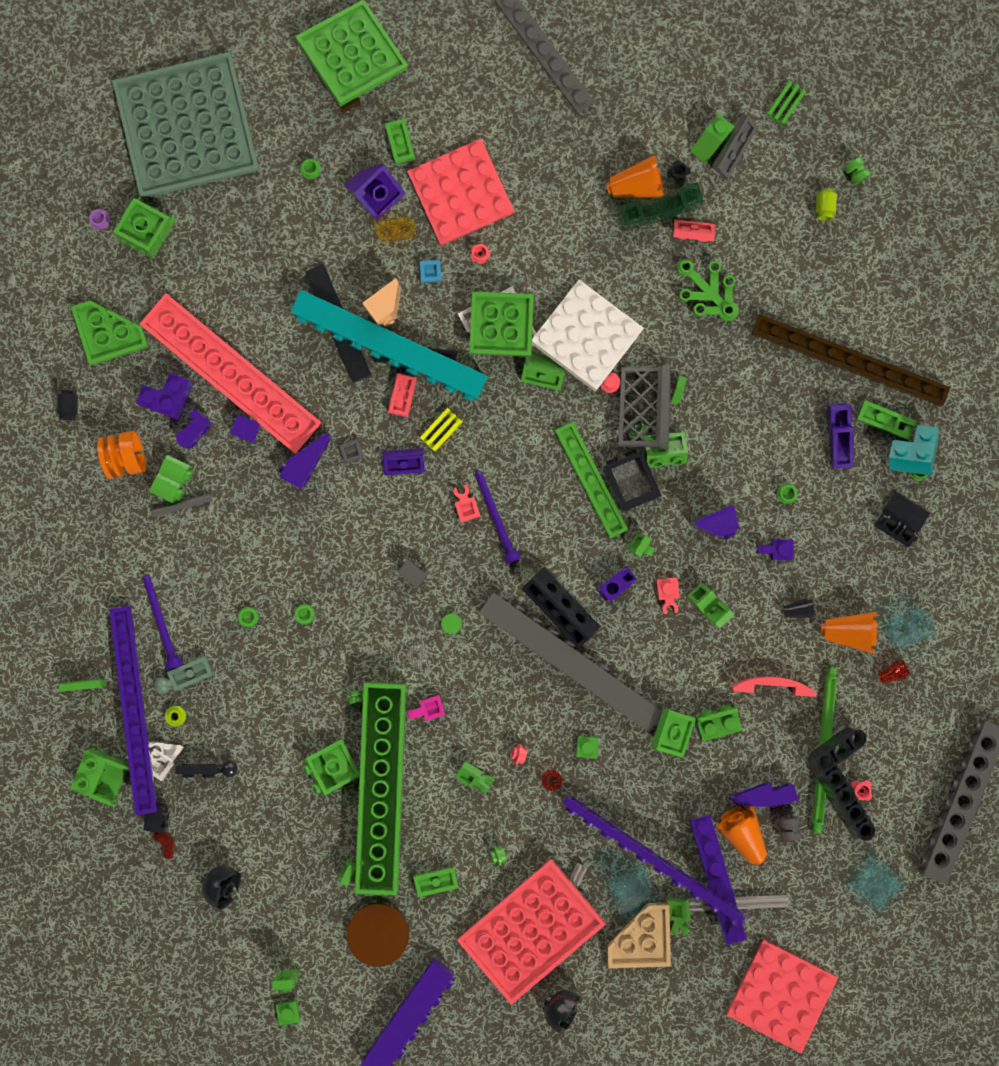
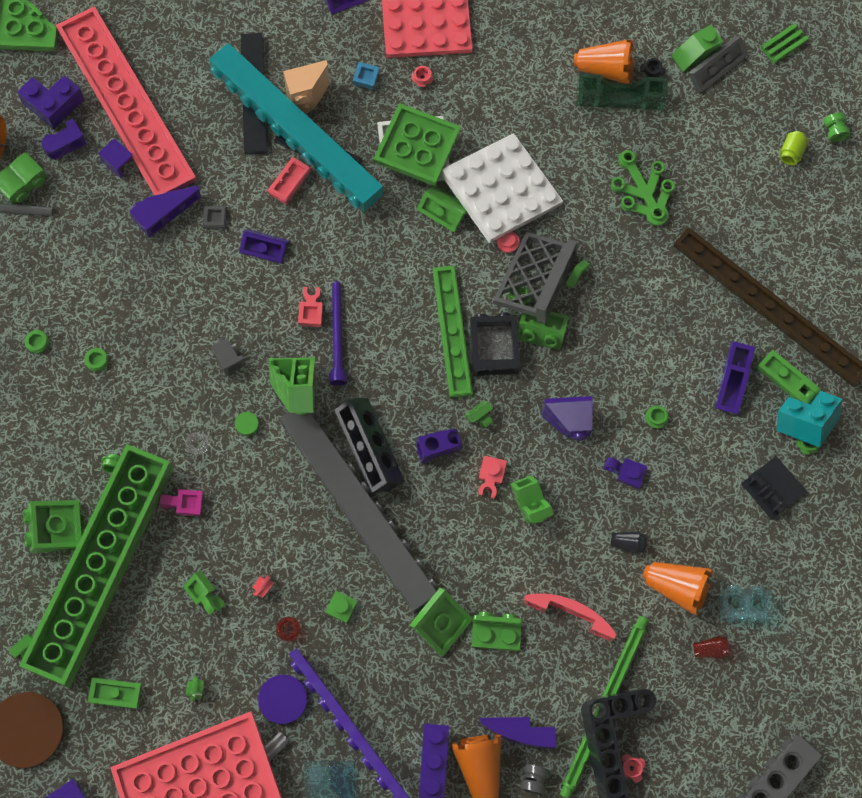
camera: 15 degrees right, 15 degrees down
clear yellow plate [376,217,417,242] -> none
neon yellow tile [420,408,463,452] -> none
coral plate [673,219,715,242] -> none
none -> dark purple tile [258,675,307,725]
none -> bright green wedge [268,357,316,415]

